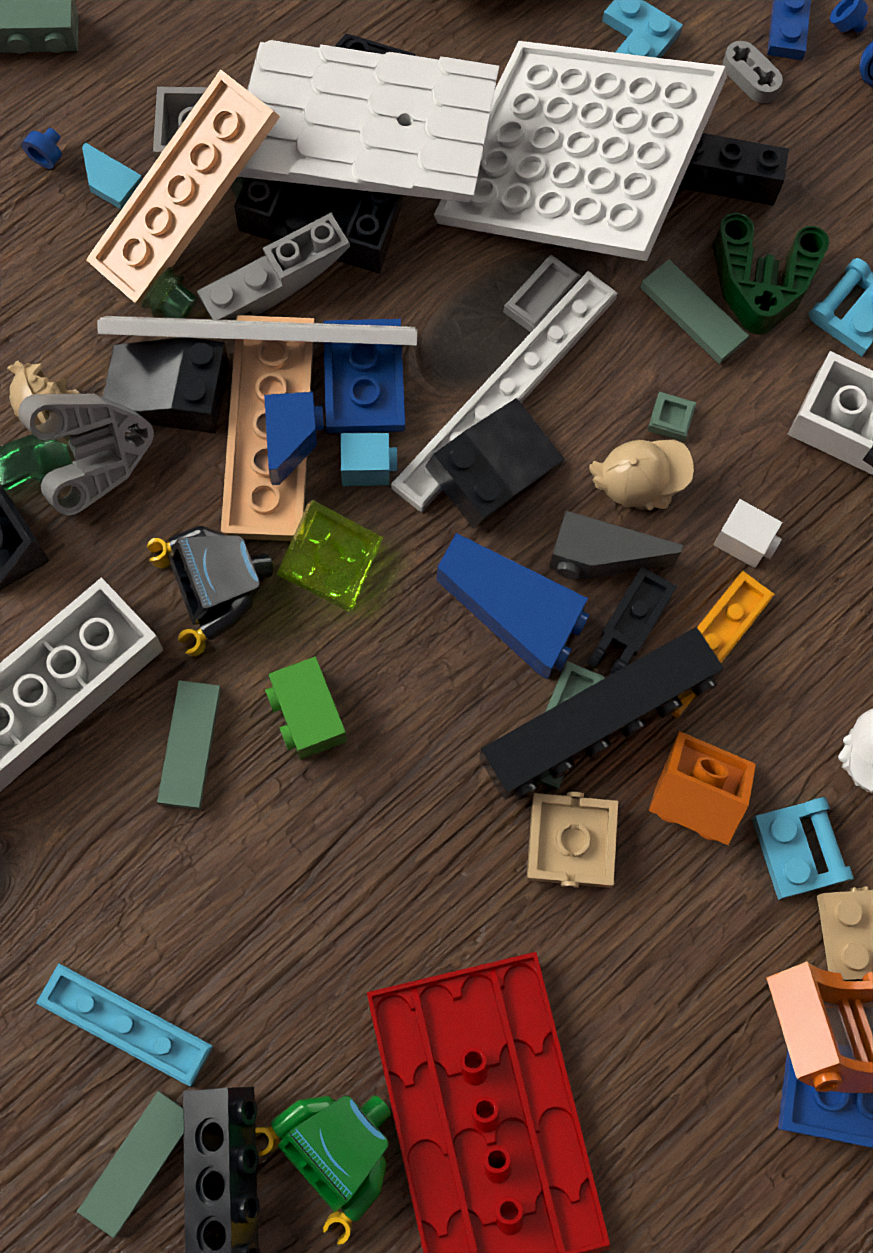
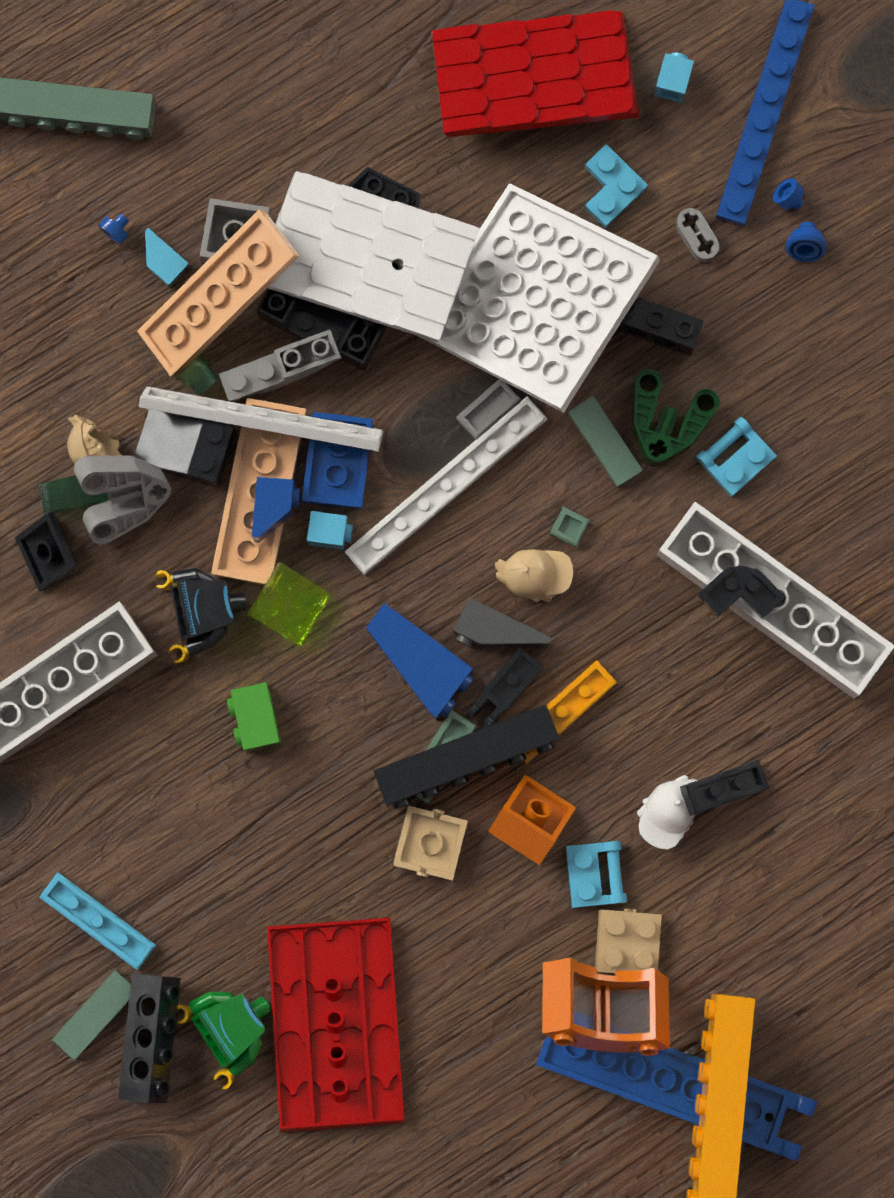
camera: 15 degrees right, 10 degrees up
sand green tile [157,680,221,810] -> none
black slope [425,398,565,529] -> none
white brick [713,499,782,568] -> none

